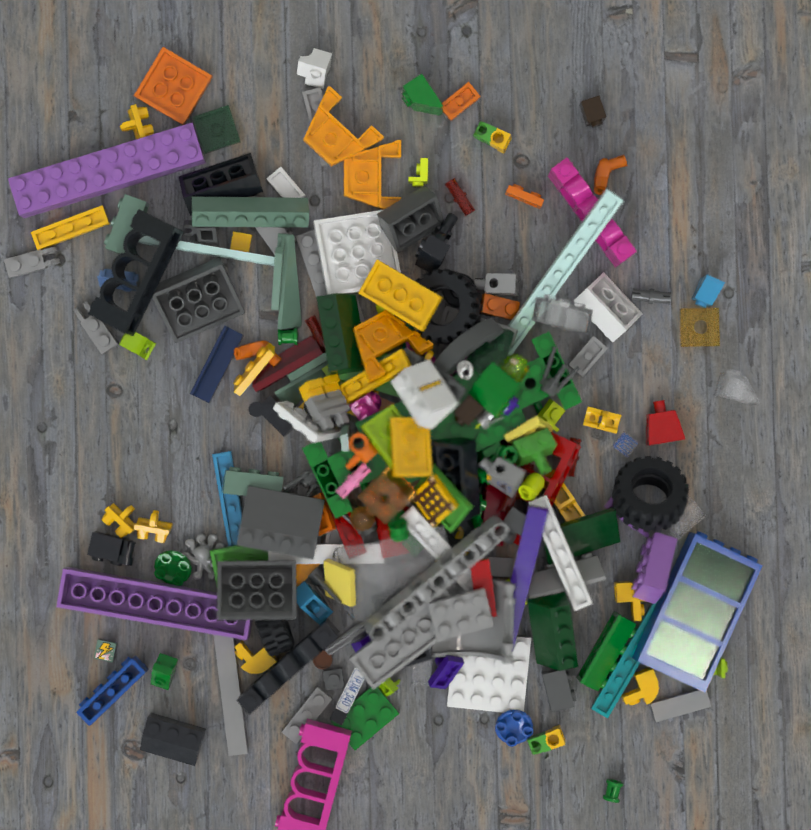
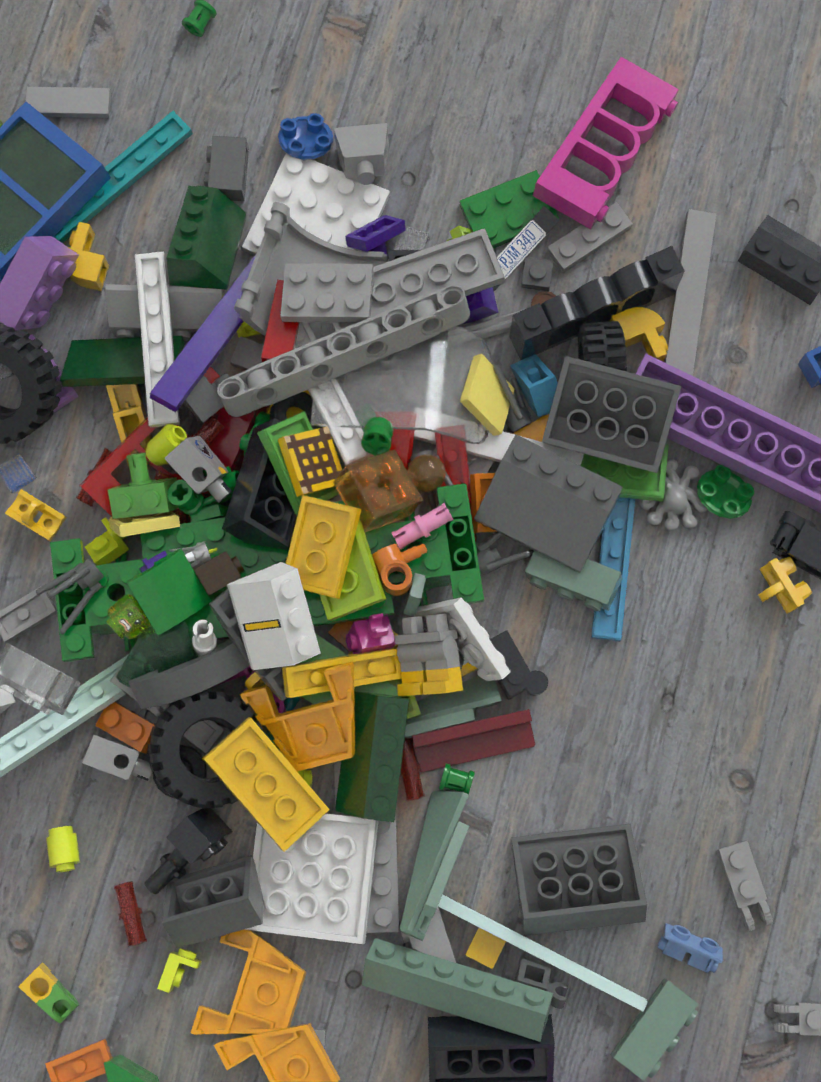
camera: 165 degrees left, 10 degrees down
yellow plate [31,205,110,250] -> none
black fence [88,209,184,336] -> none
lime bracket [119,332,156,360] -> none
yellow hips [134,510,172,543] -> none
green brick [150,653,178,690] -> none
dark blue panel [190,326,244,403] -> none
yellow plate [233,343,275,396] -> none
orange arm [234,340,282,368] -> none
white tile [266,167,306,198] -> none
orange plate [505,184,544,209] -> none
leg [527,724,566,755] -> none
green slope [576,611,637,691] -> none
yellow brick [621,667,659,706] -> none
none -> neon yellow brick [46,826,80,873]
none -> light grey torso [334,123,389,185]

